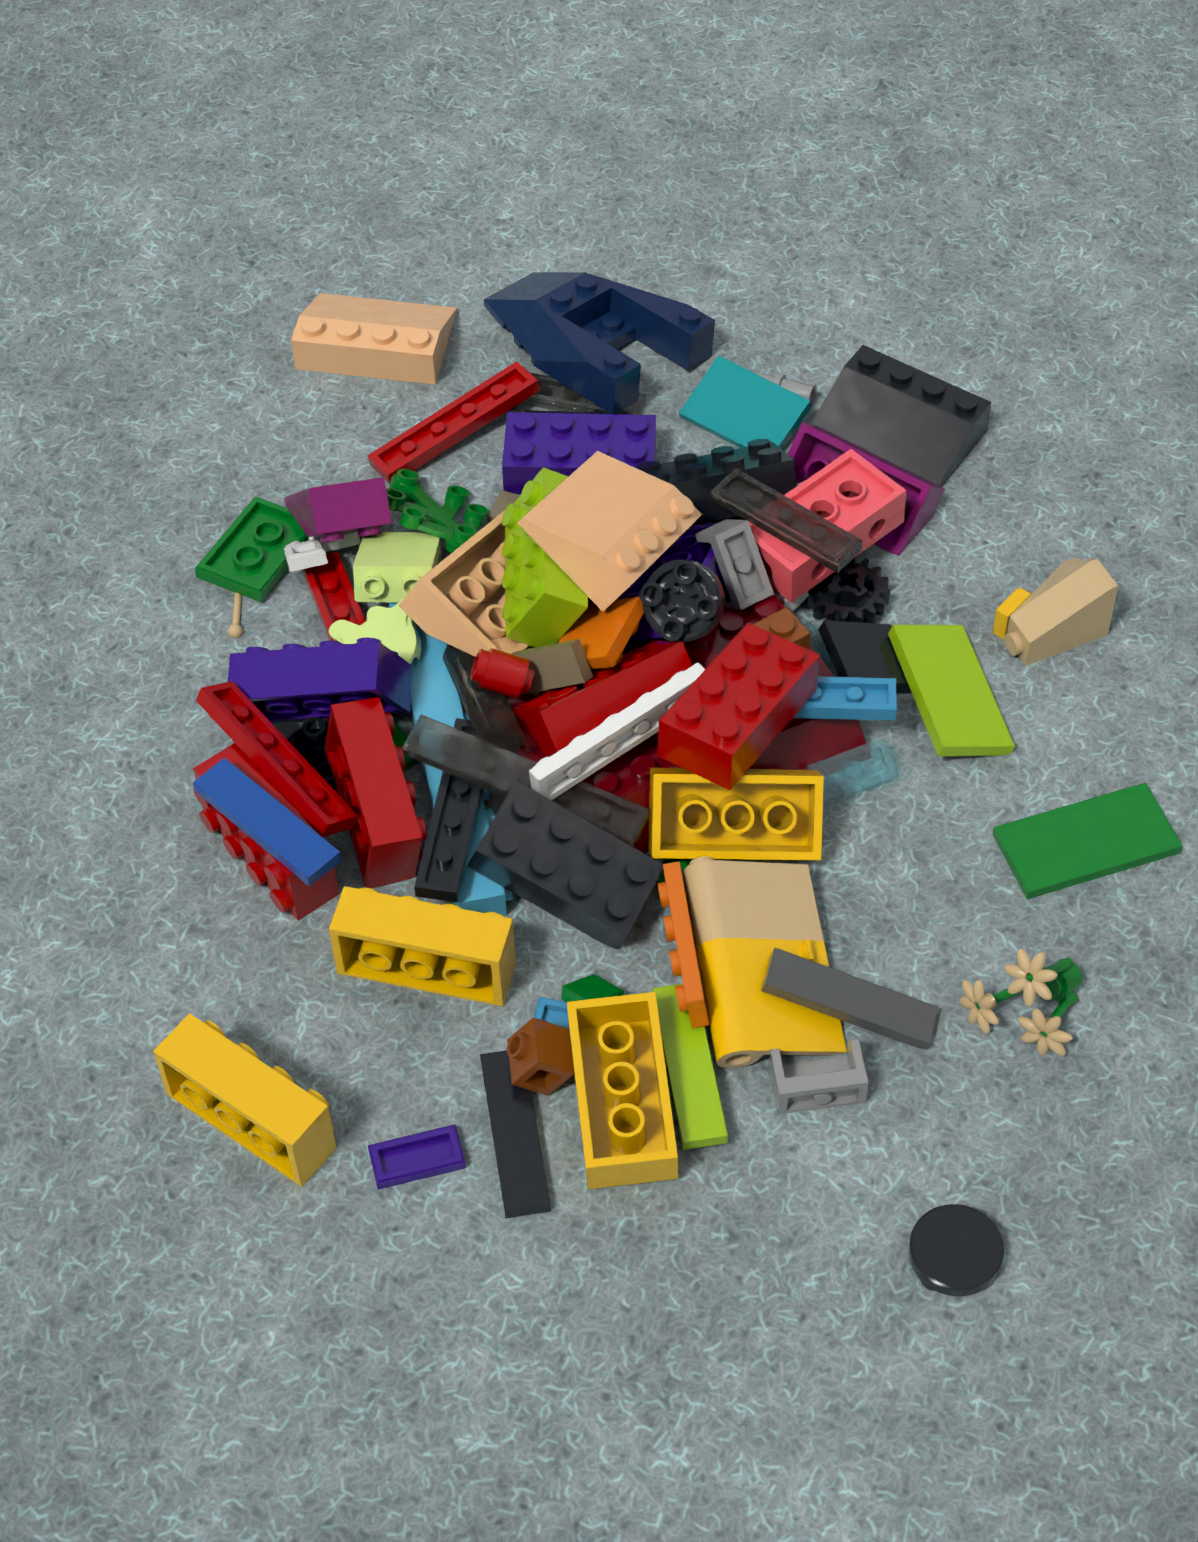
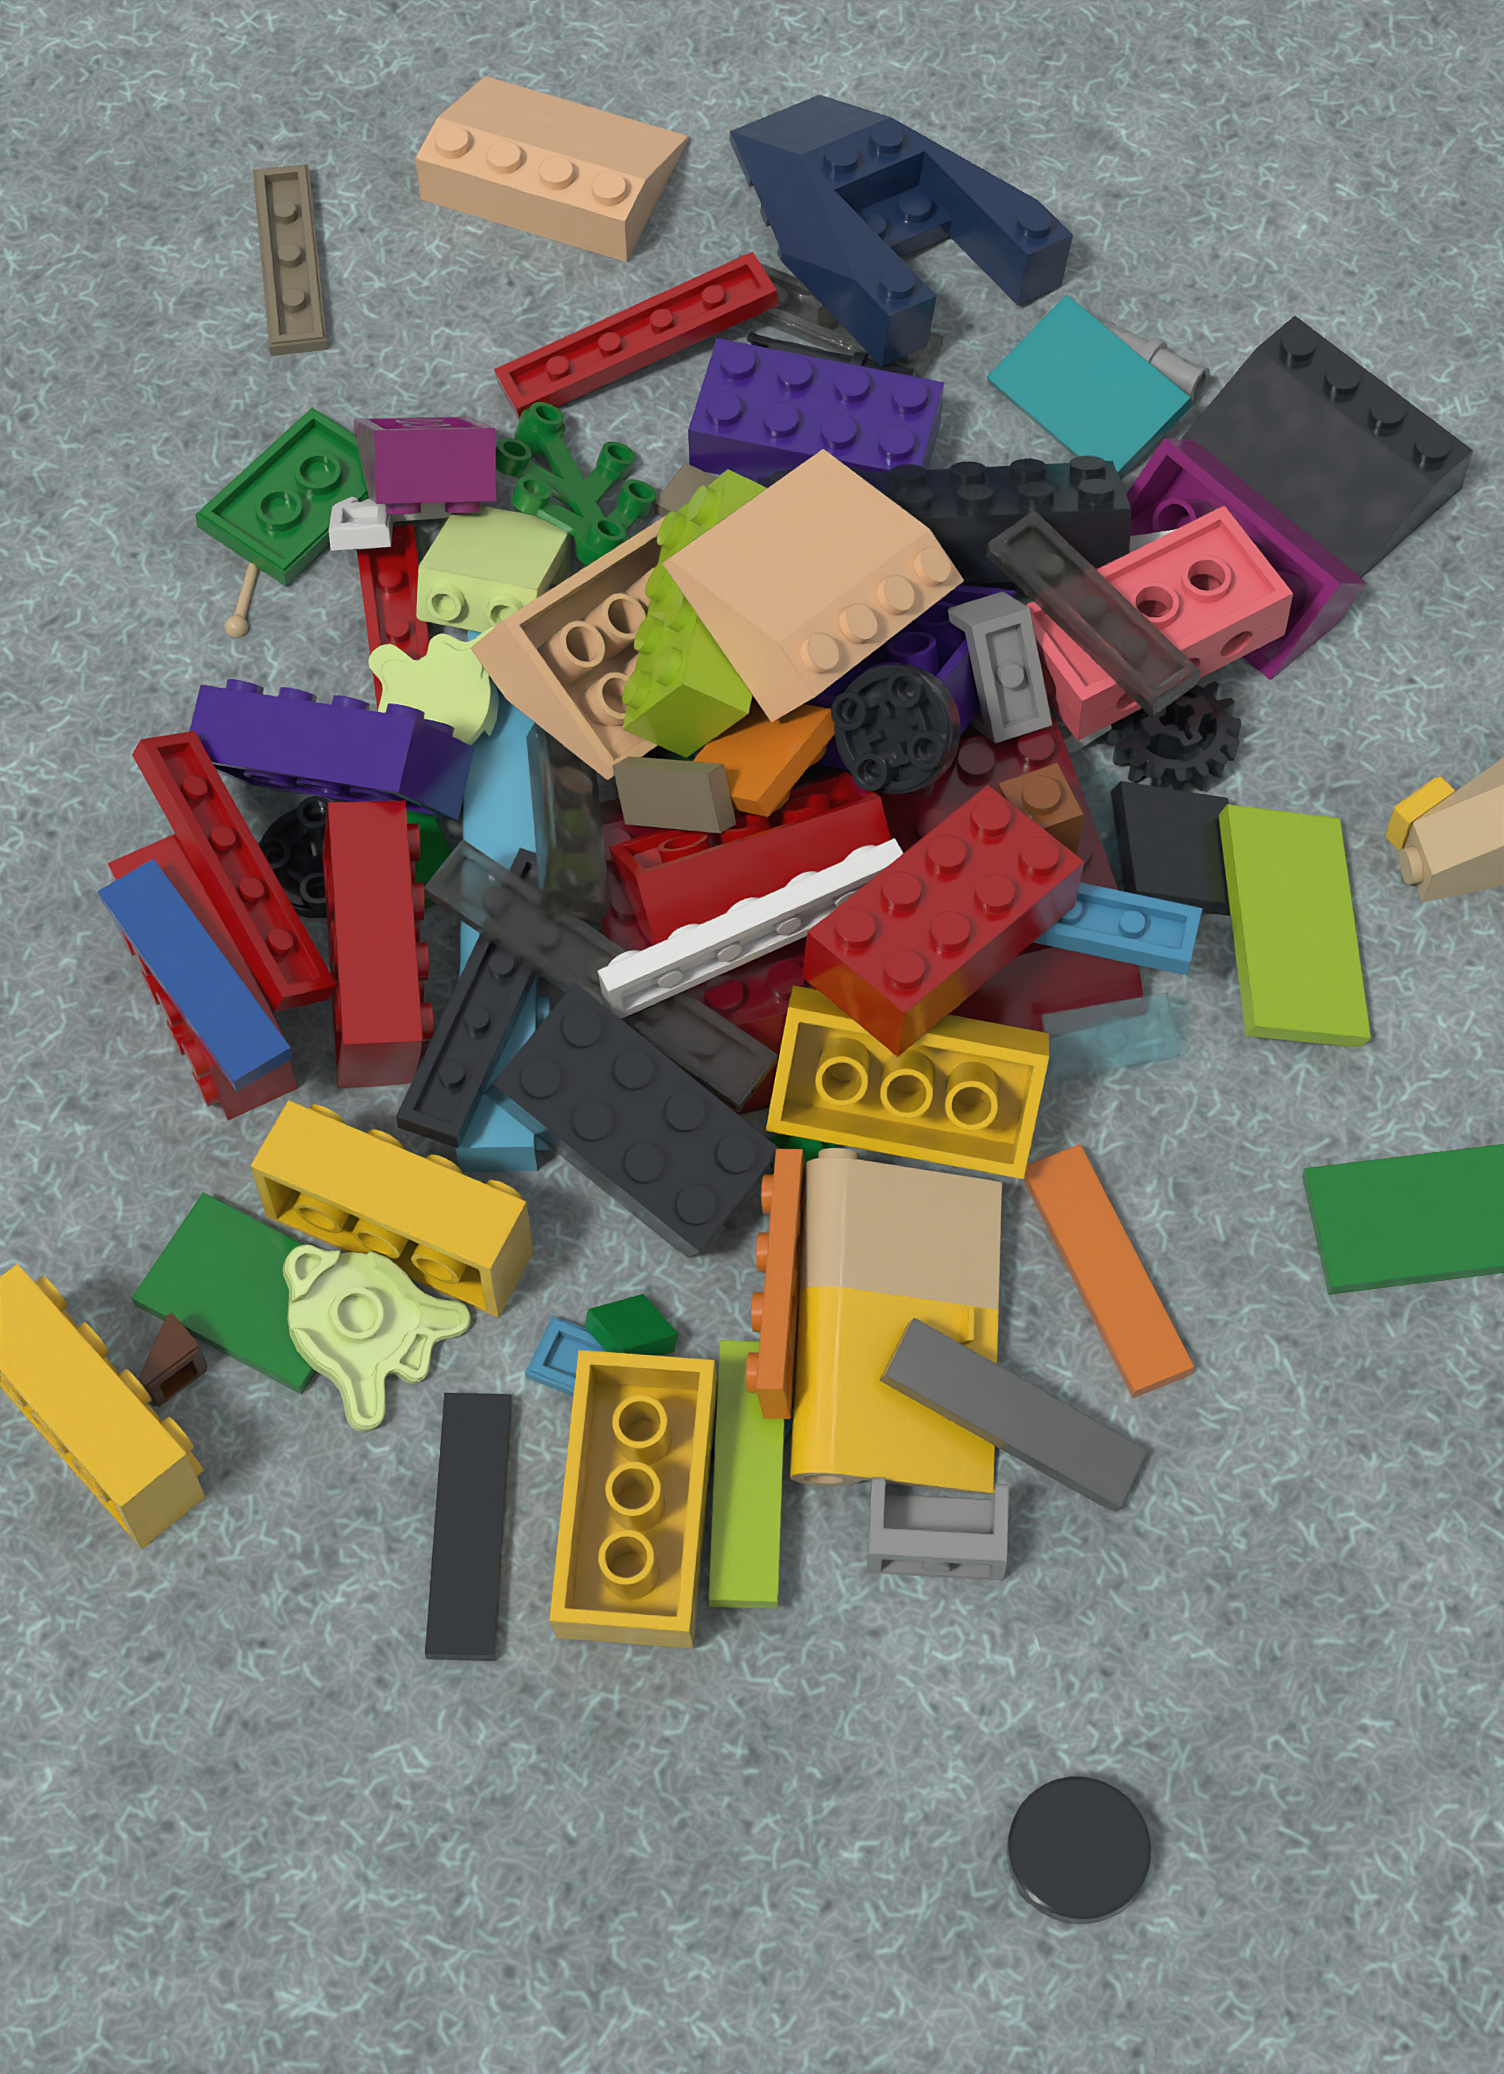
camera: 10 degrees right, 10 degrees up
dark purple tile [367,1124,466,1190] -> none
red brick [470,648,534,699] -> none
dark orange brick [507,1017,574,1096] -> none
tan plant [959,949,1082,1056] -> none
none -> green tile [131,1192,317,1395]
none -> reddish brown slope [138,1312,208,1407]
none -> dark tan tile [253,164,328,356]
none -> yellowish green tile [283,1244,471,1432]
none -> orange tile [1023,1144,1195,1399]

